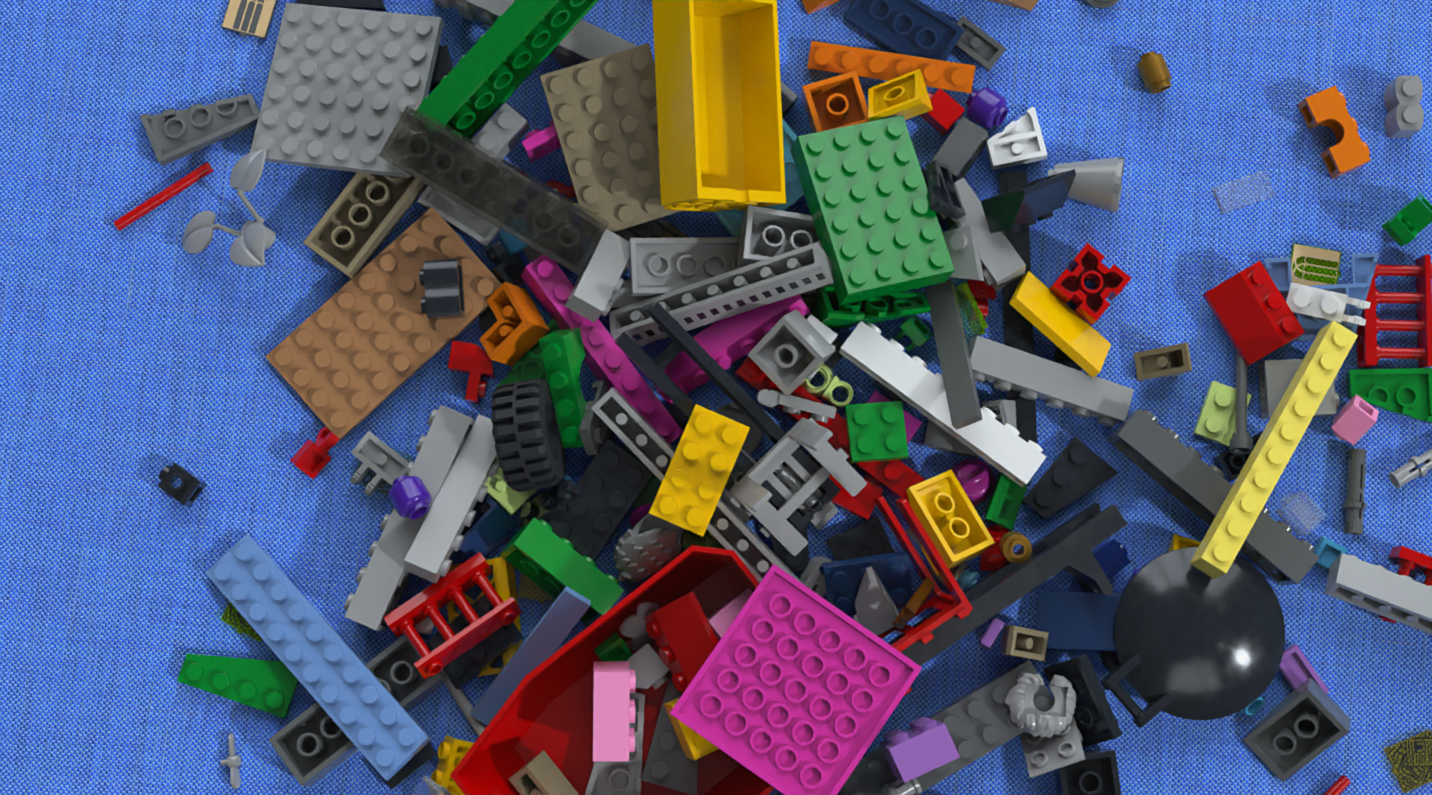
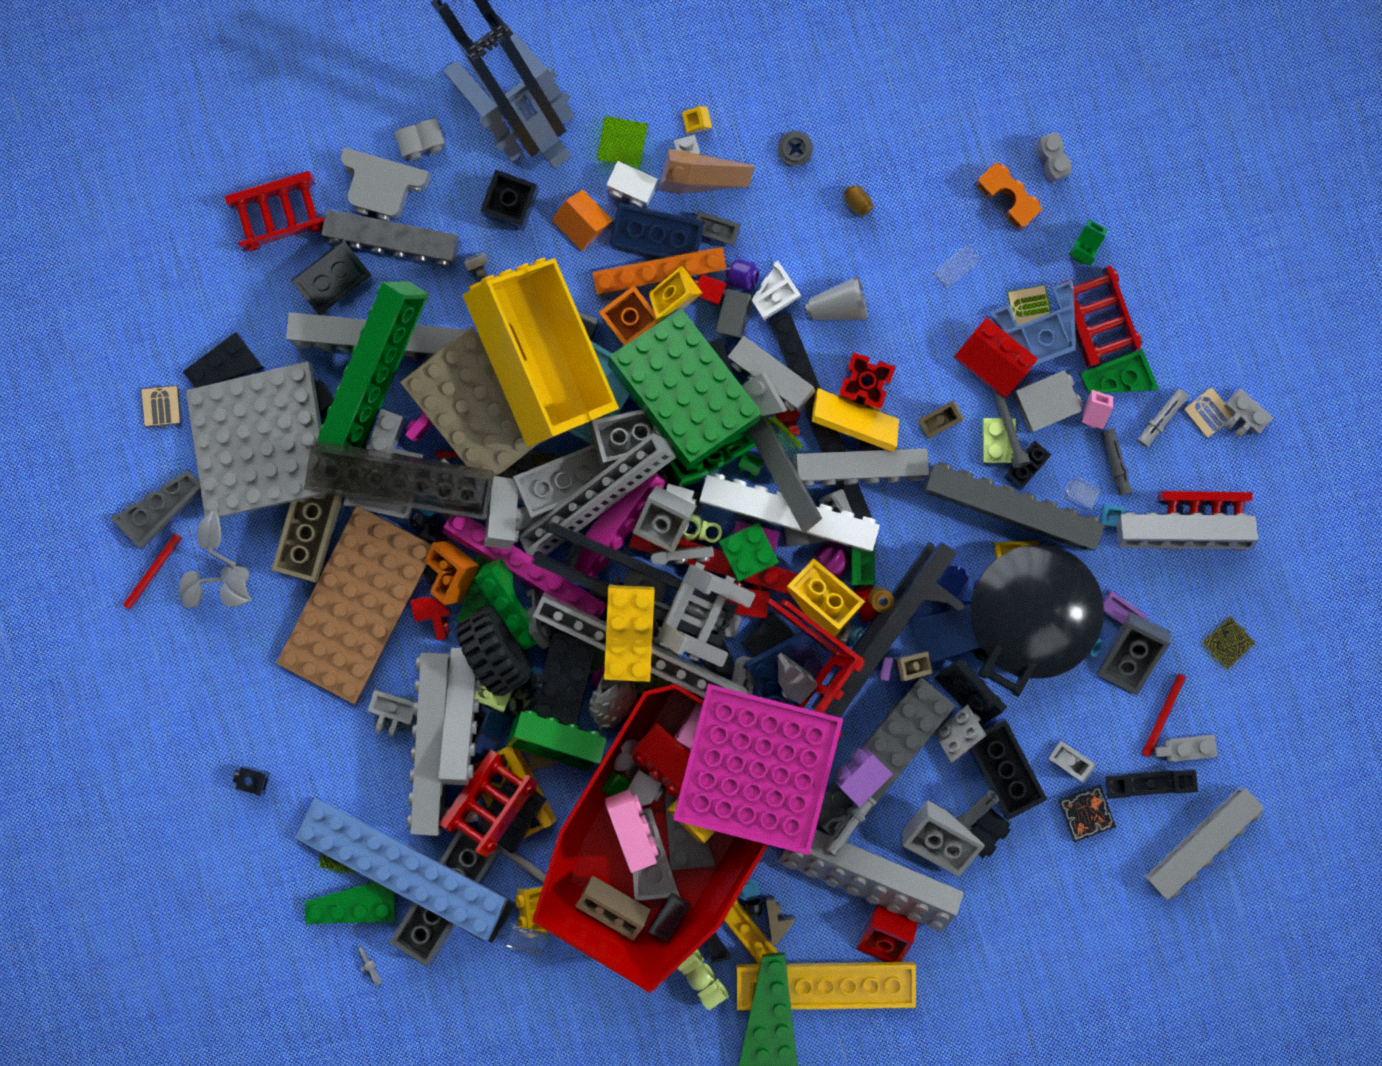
camera: 20 degrees left, 5 degrees up
red plate [290,426,339,479] -> none
dark purple head [388,475,432,519] -> none
black brick [419,259,465,320] -> none
medium blue tile [470,586,591,725] -> none
reddish brown tile [892,577,935,630] -> none
black wing [926,160,966,220] -> none
black slope [981,169,1076,235] -> none
light grey piece [1005,673,1077,738] -> none
black wing [1021,437,1118,520] -> none
light yellow brick [1189,320,1358,579] -> none
white hinge [1286,282,1371,326] -> none

